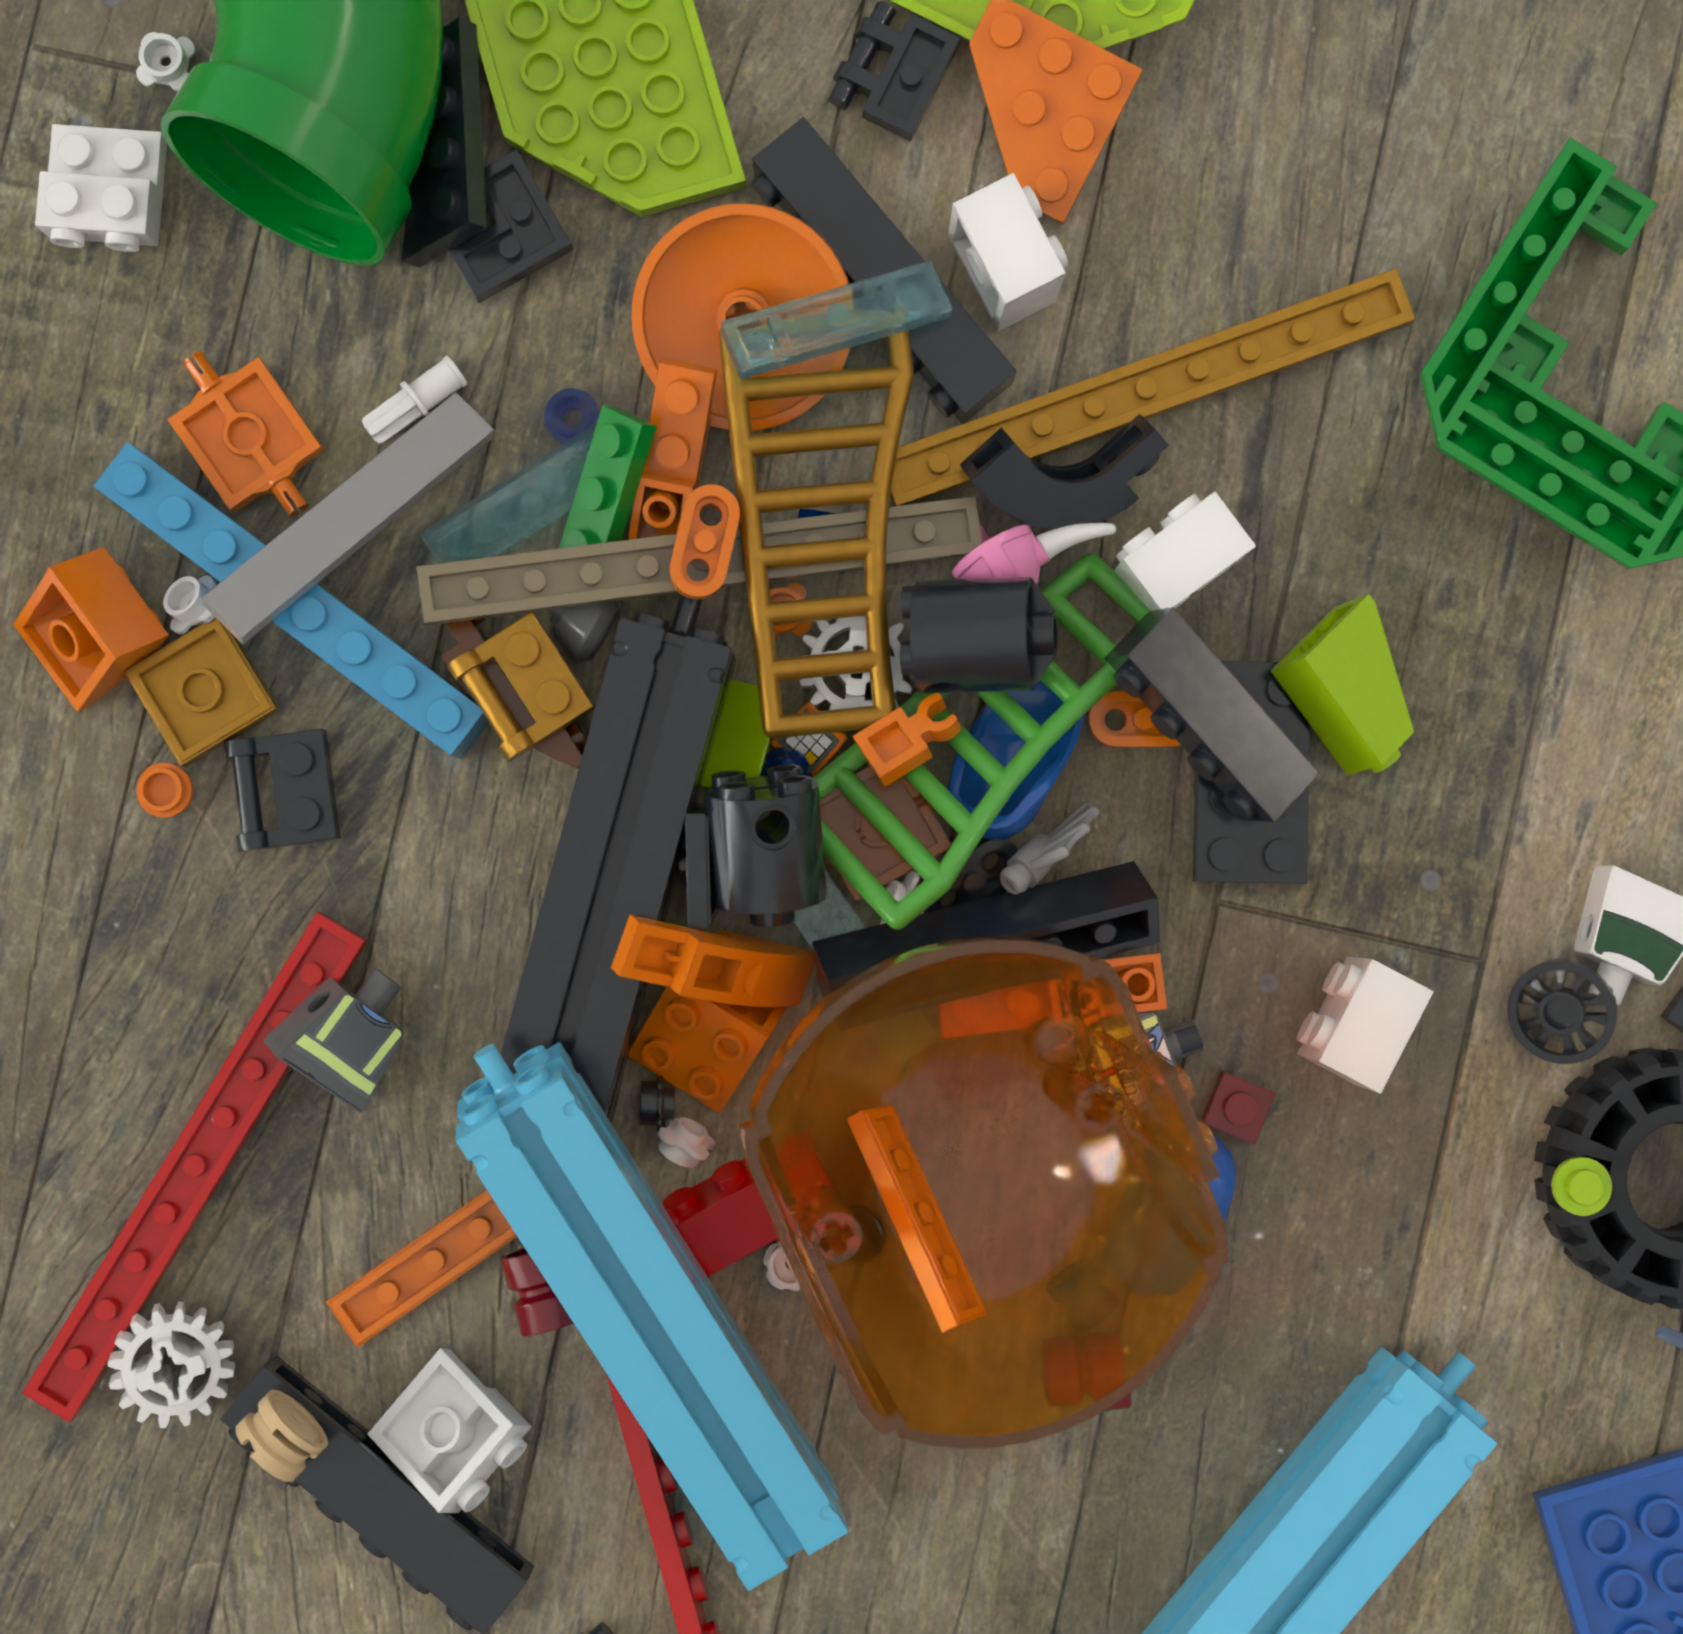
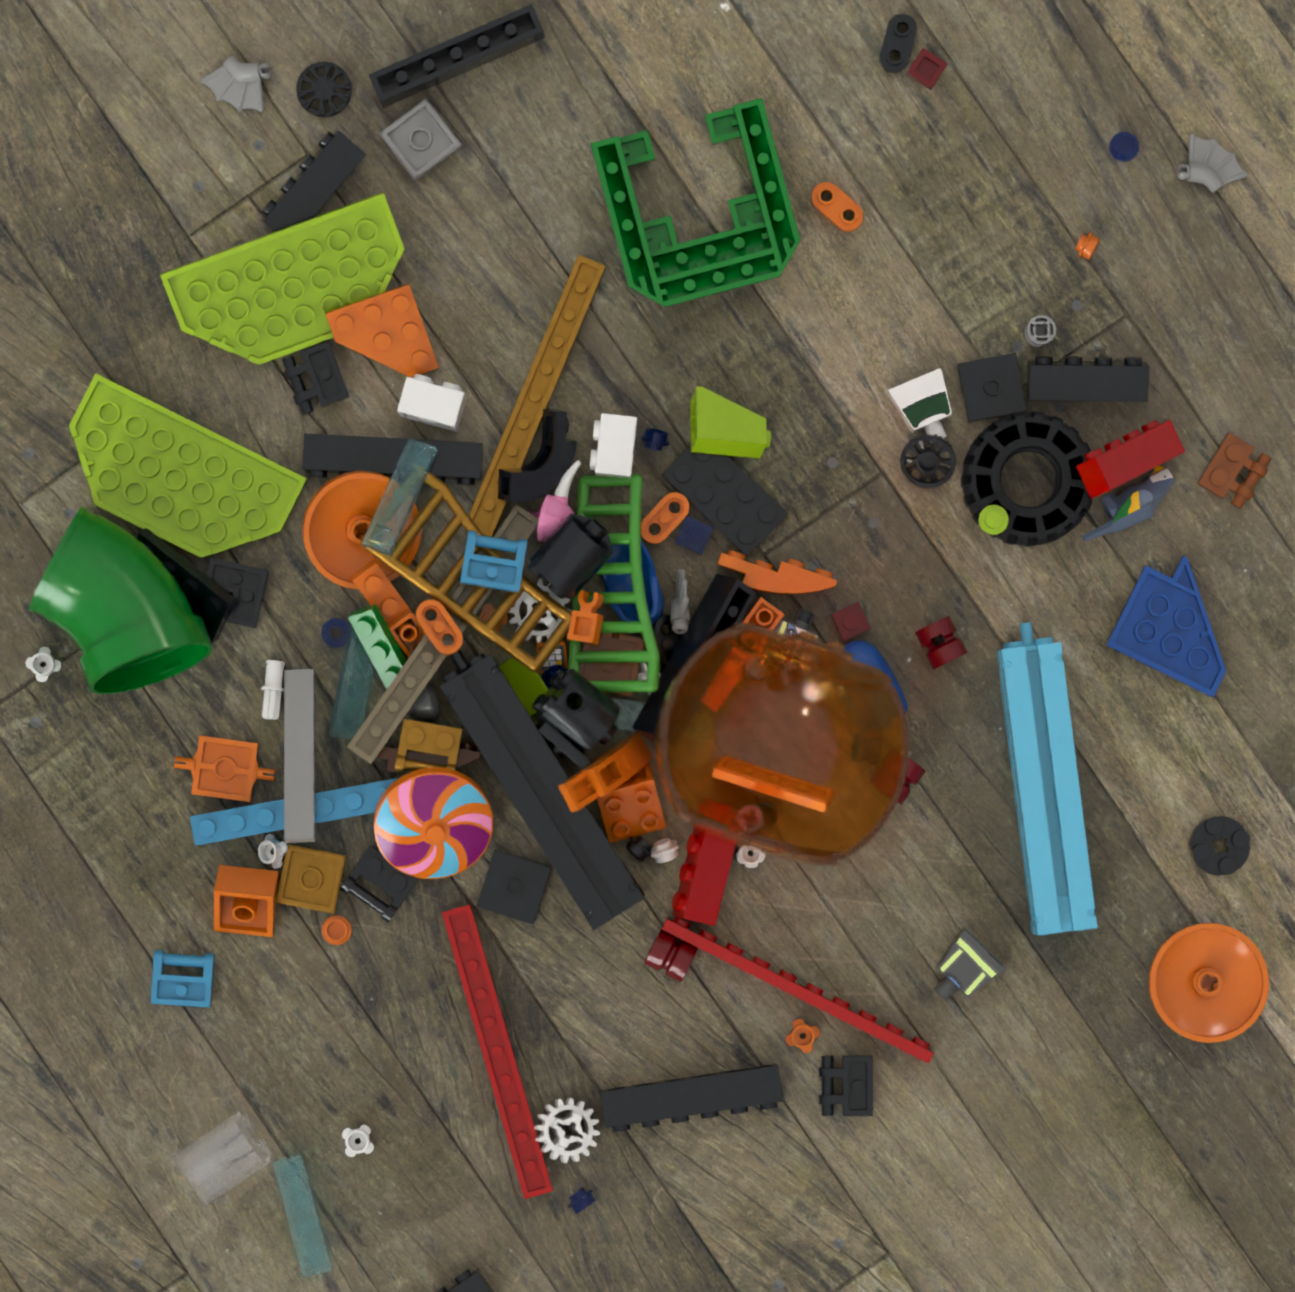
camera: 50 degrees left, 0 degrees up
white plate [35,124,167,252] -> none
tan wheel [235,1390,328,1482] -> none
dark grey torso [263,968,404,1113] -> none
orange tile [326,1190,517,1348] -> none
white plate [368,1348,532,1513] -> none
medium azure brick [455,1042,849,1591] -> none
brick [1104,607,1319,822] -> none
white brick [1297,956,1434,1094] -> none
none -> dish [373,767,493,879]
none -> dark azure plate [460,530,528,593]
none -> black plate [477,850,551,924]
none -> clear blue plate [568,1188,596,1214]
none -> clear blue plate [640,428,669,451]
none -> clear blue plate [675,516,714,555]
none -> orange slope [717,550,838,595]
none -> orange plate [785,1019,820,1053]
none -> dark red wheel [915,616,968,670]

